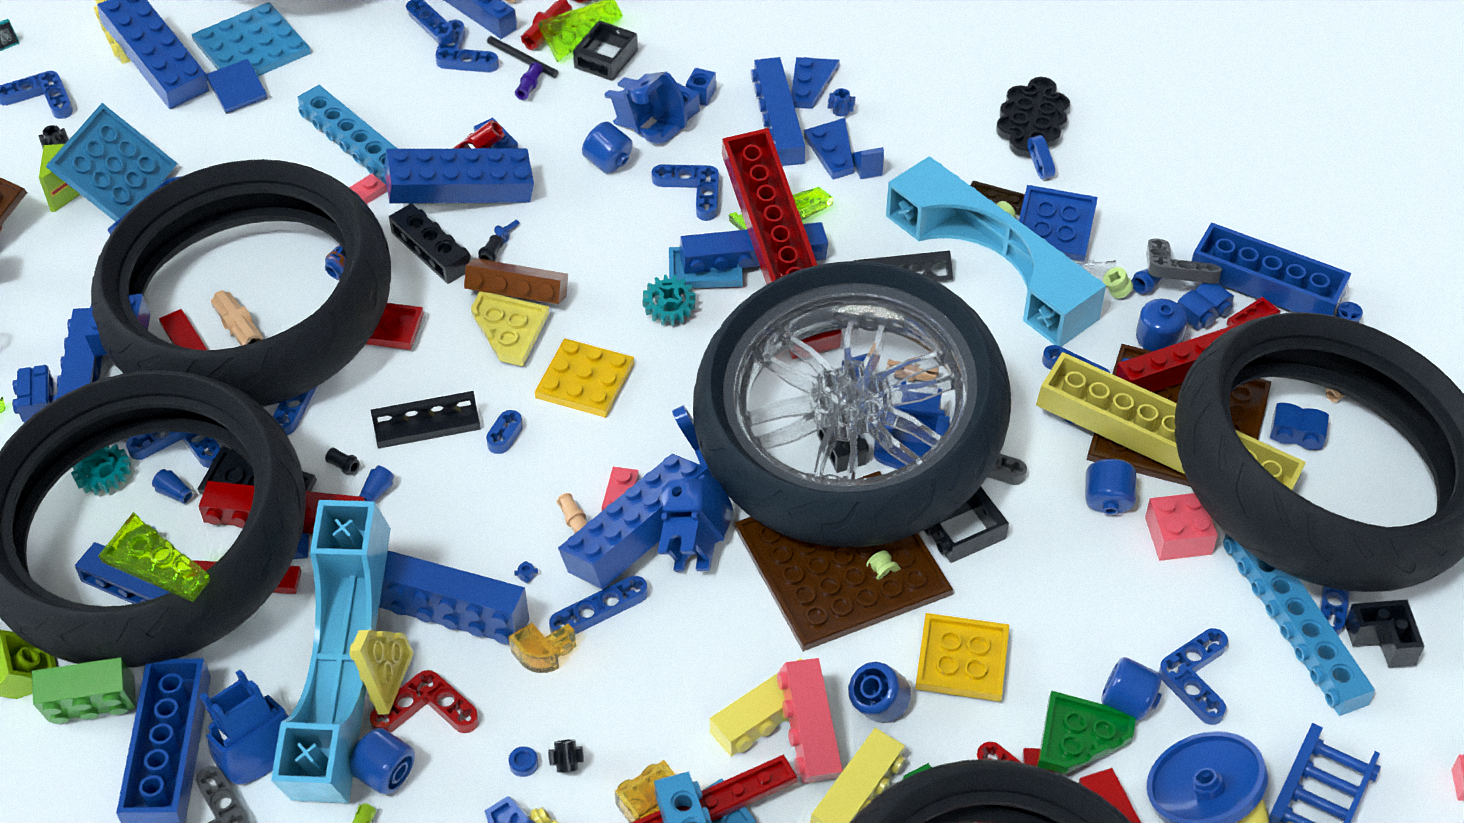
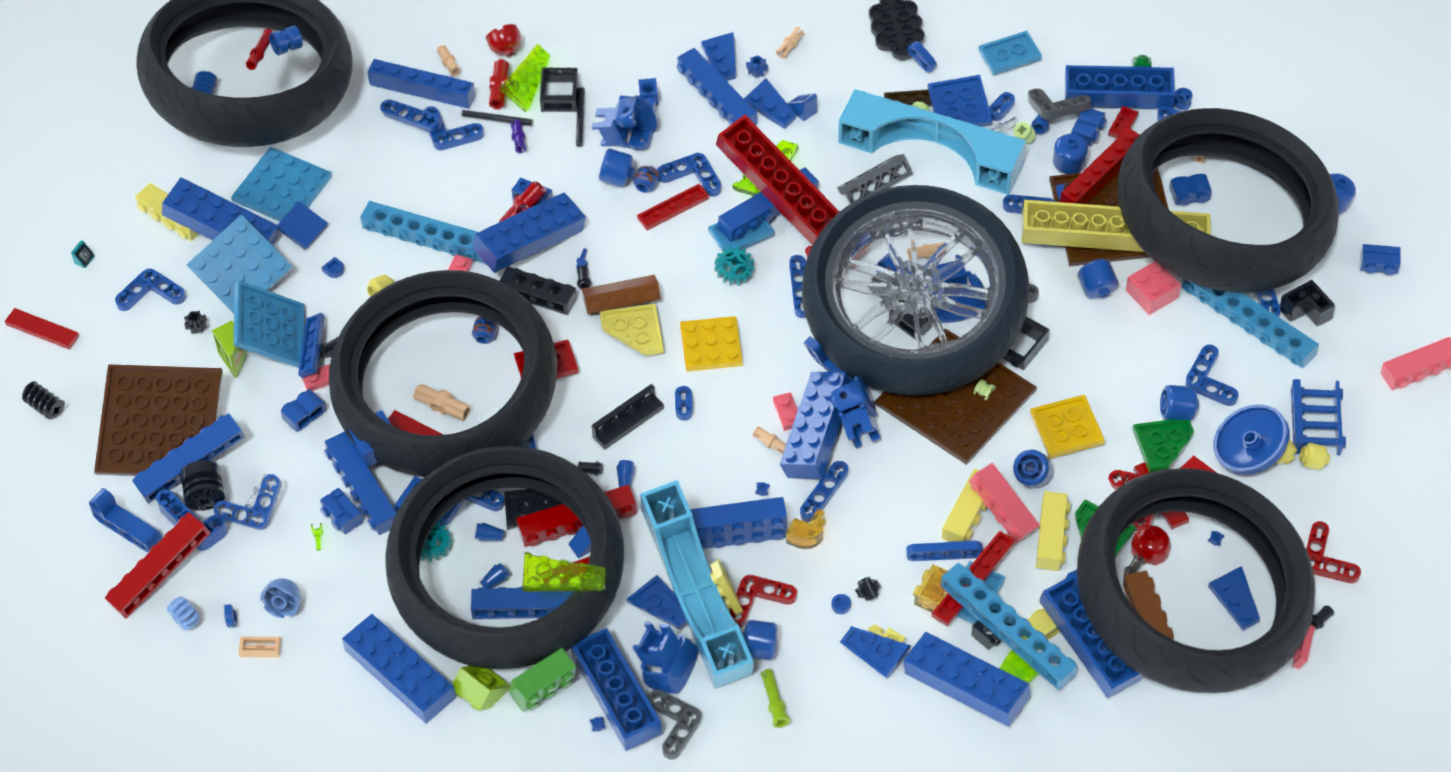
camera: 25 degrees left, 5 degrees up
none -> dark azure plate [186,214,293,314]
none -> blue brick [280,389,326,432]
none -> blue tile [321,257,344,278]
none -> black bar [575,87,585,147]
none -> blue piece [589,716,606,732]
none -> blue wing [626,575,687,630]
none -> blue head [633,166,660,193]
none -> red tile [637,183,709,231]
none -> light nougat pin [775,26,805,59]
none -> blue beam [906,541,984,561]
none -> dark azure plate [978,30,1042,75]
none -> blue beam [989,92,1015,121]
none -> green slope [1131,54,1152,67]

